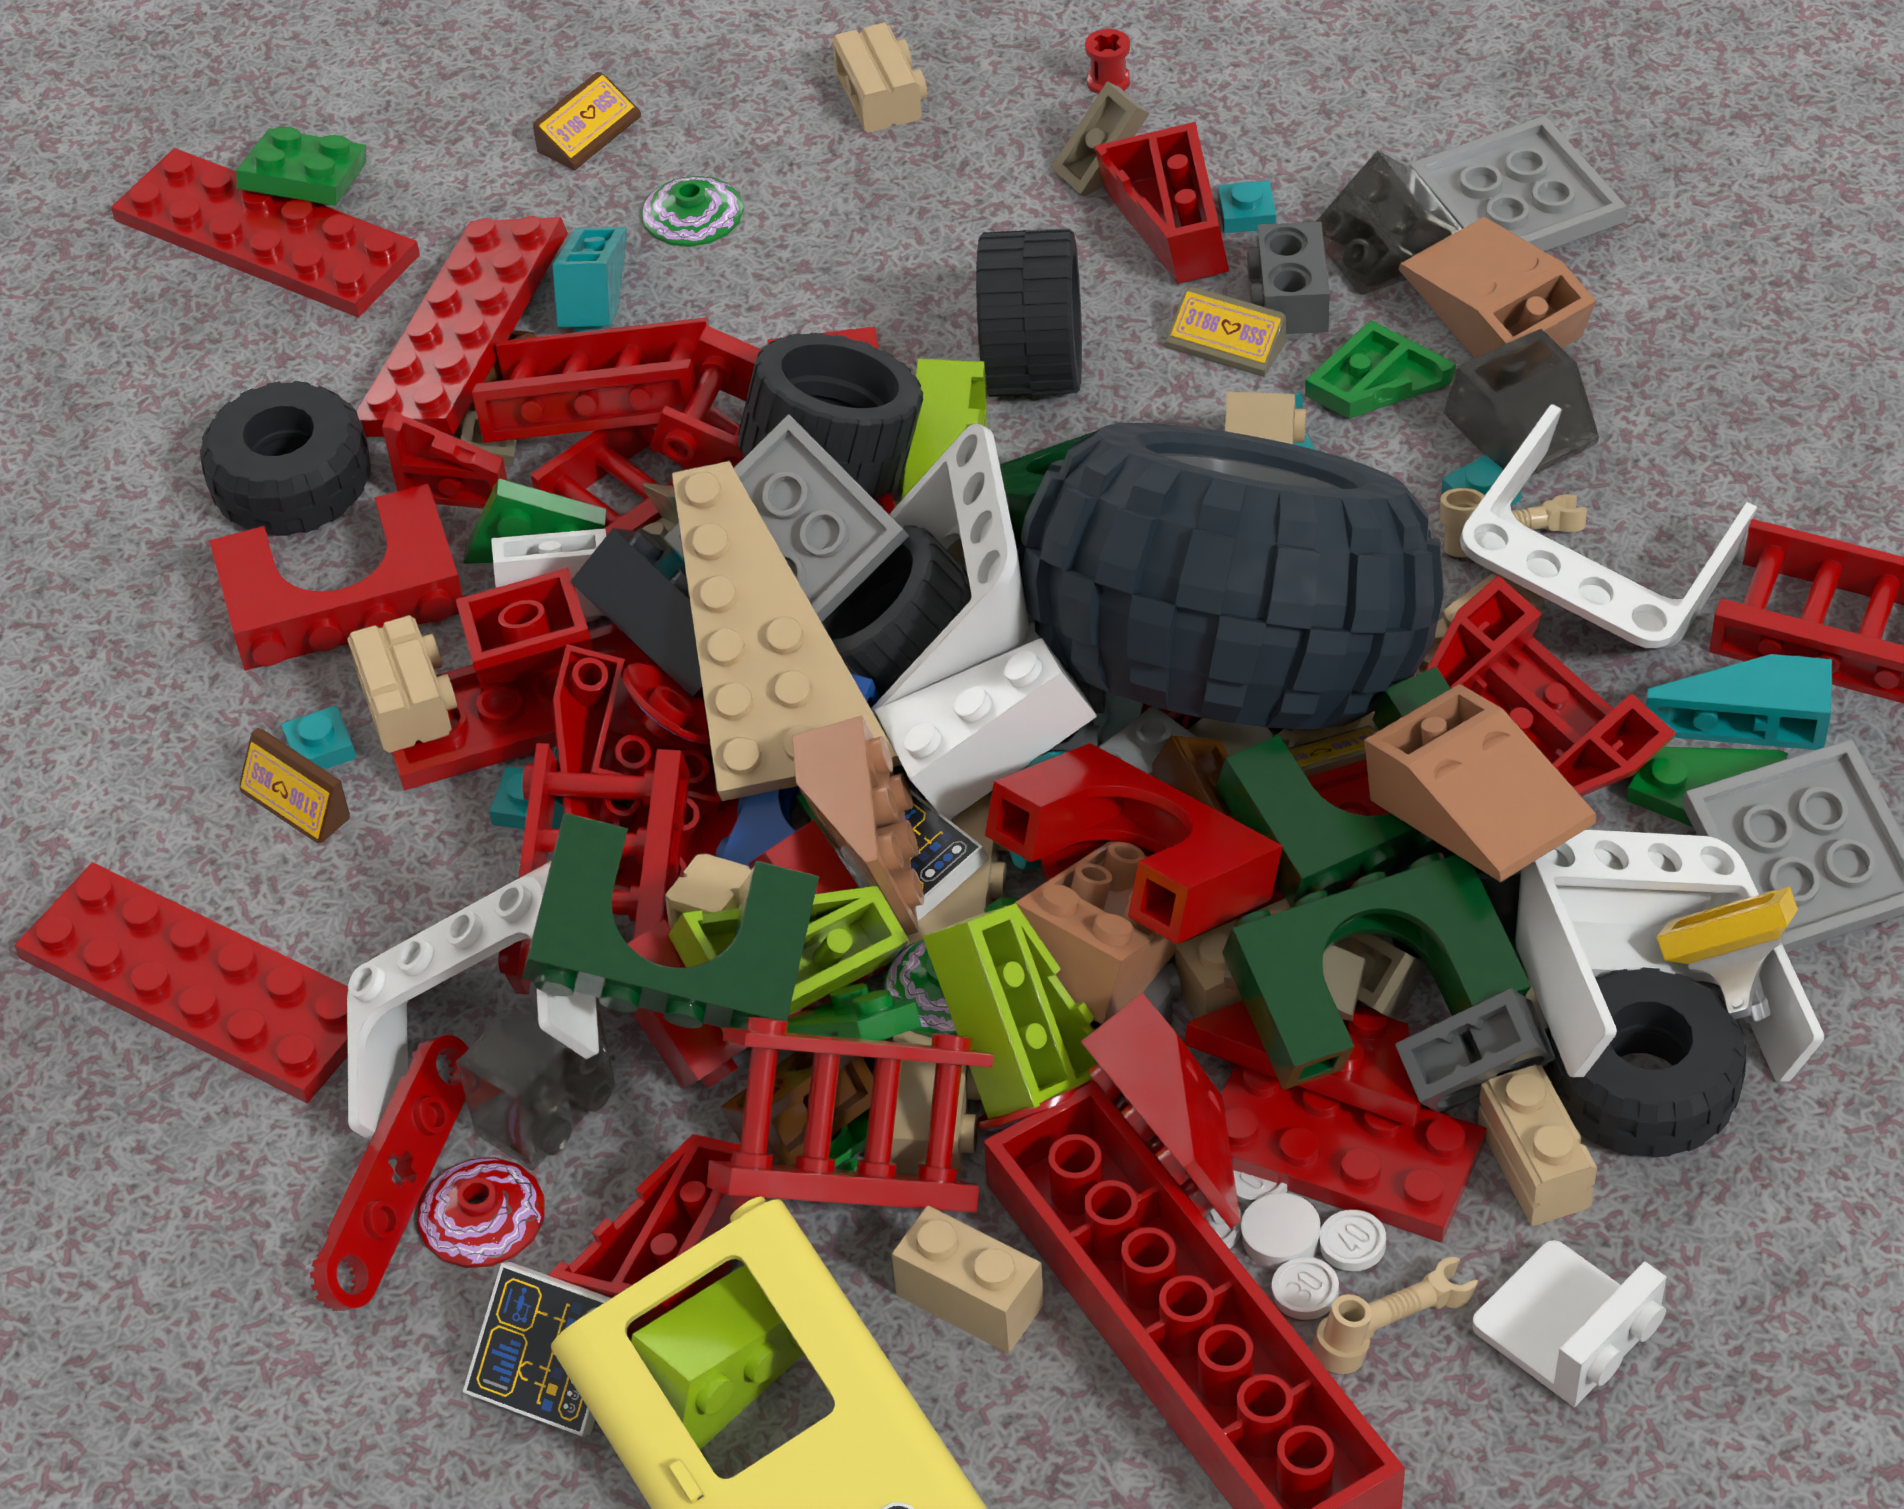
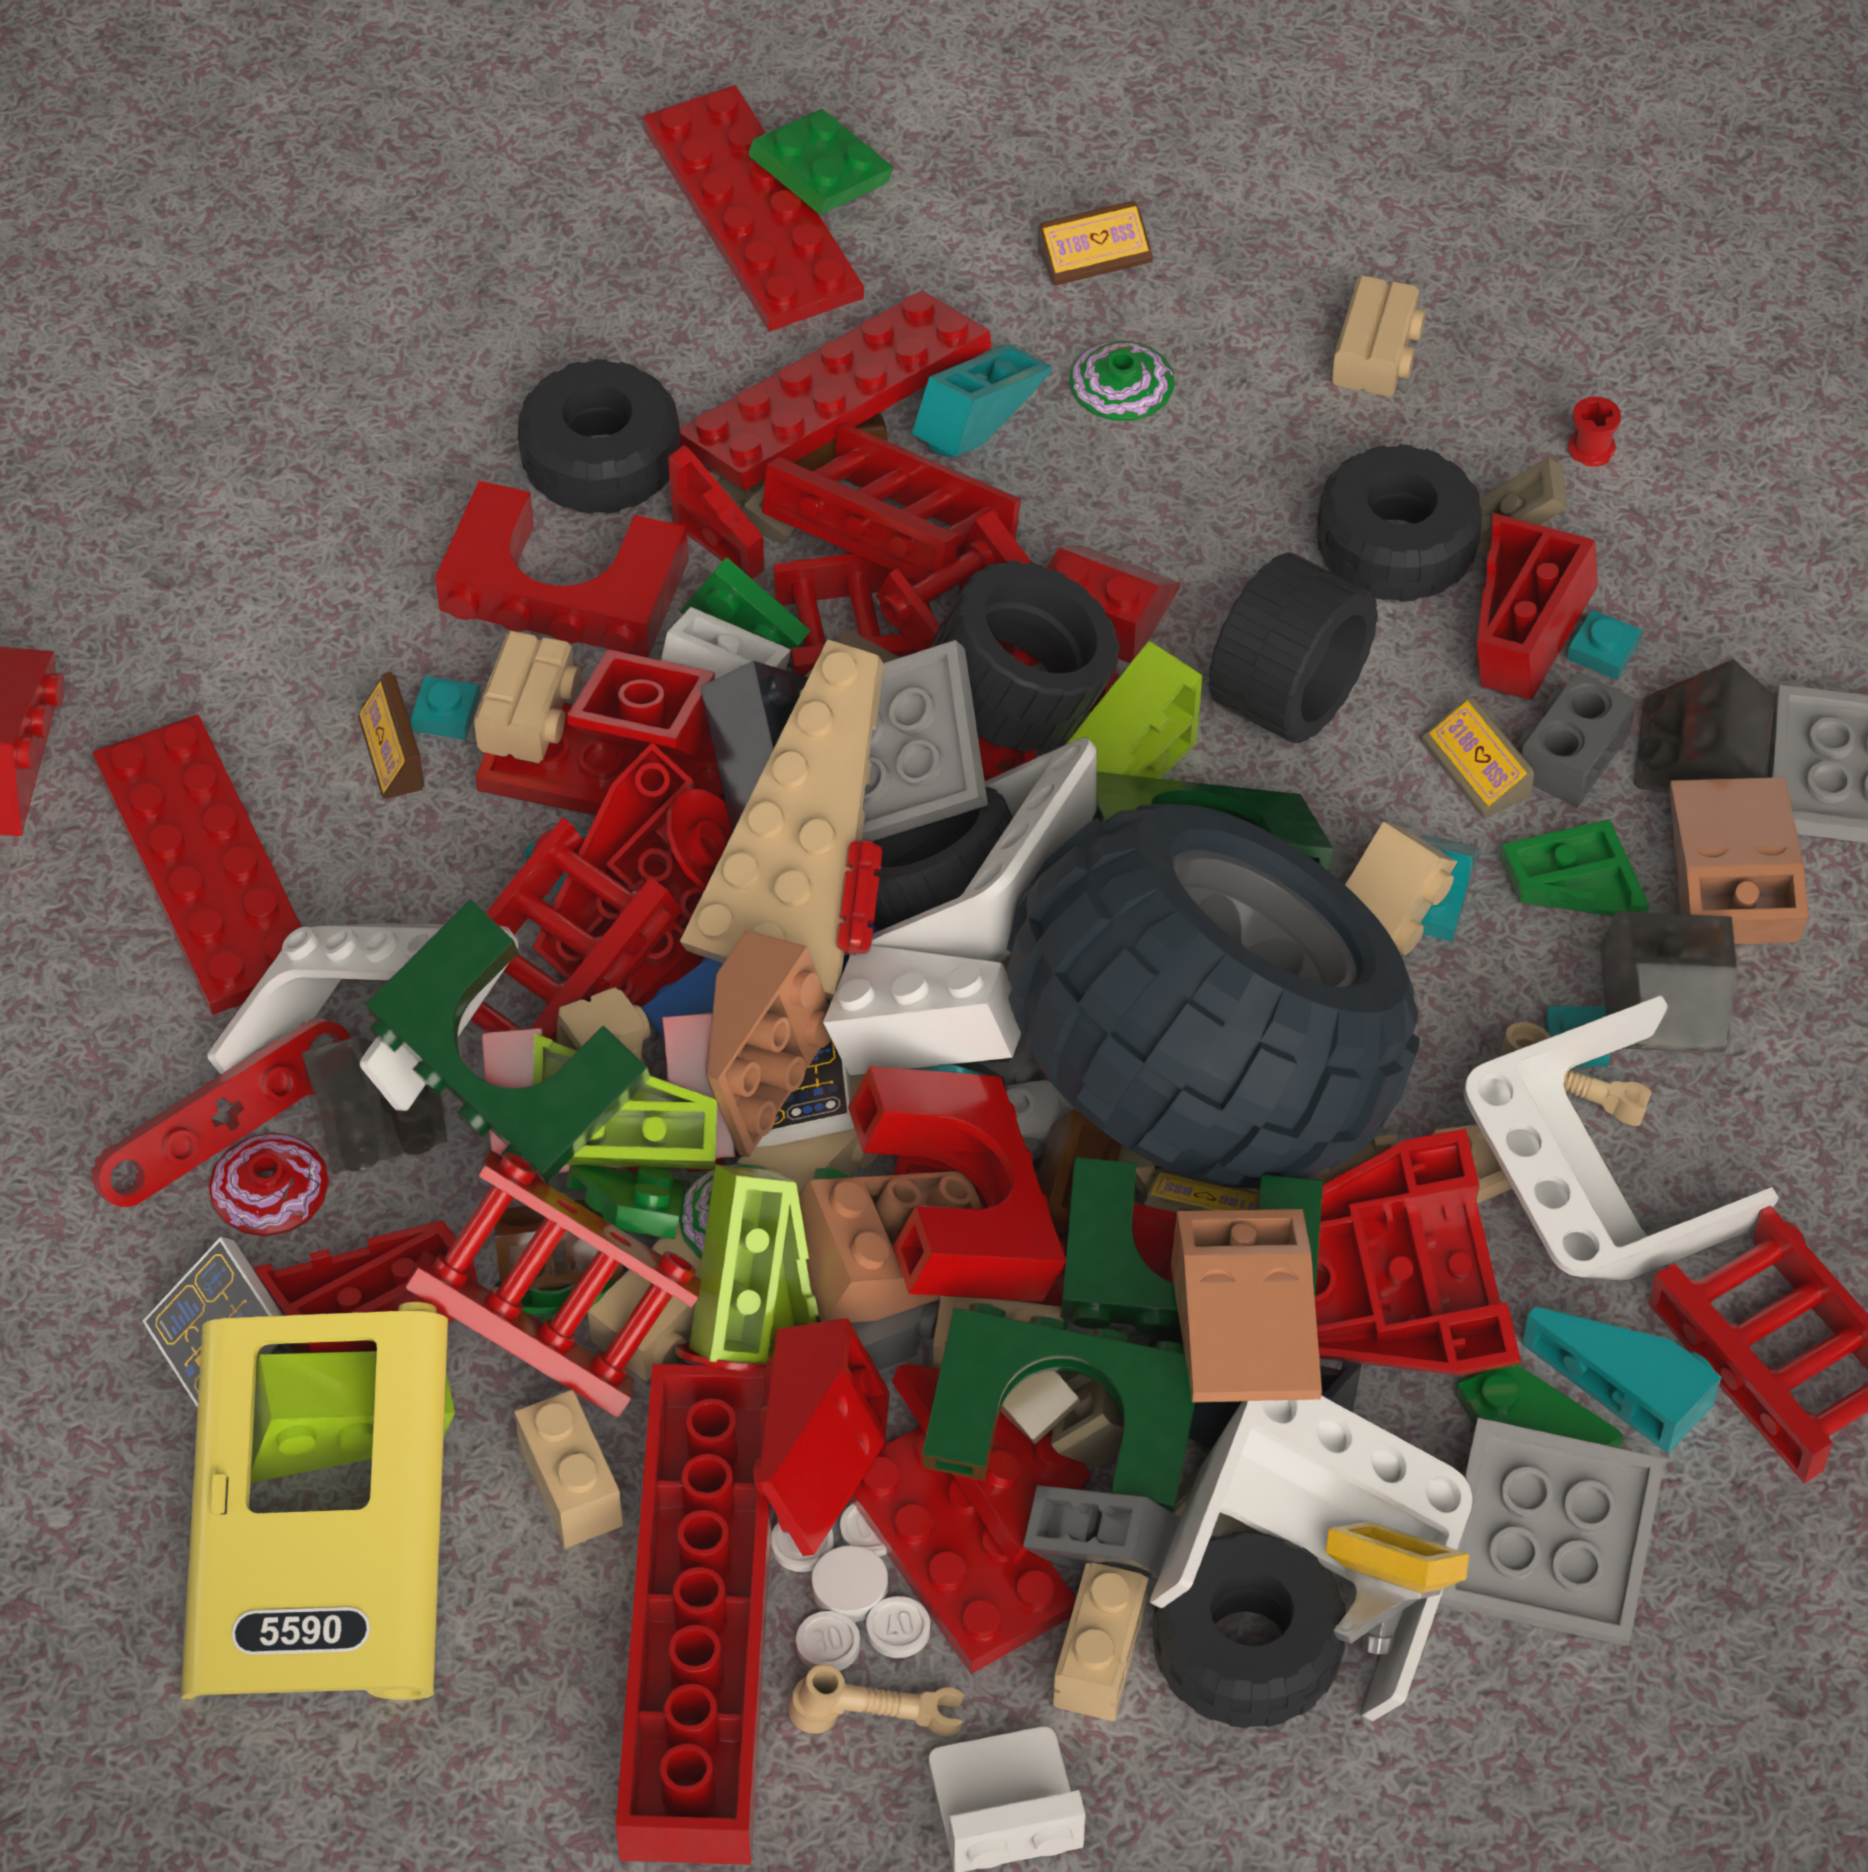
camera: 30 degrees right, 5 degrees up
none -> red axle [836,840,883,955]
none -> black tyre [1317,444,1482,602]

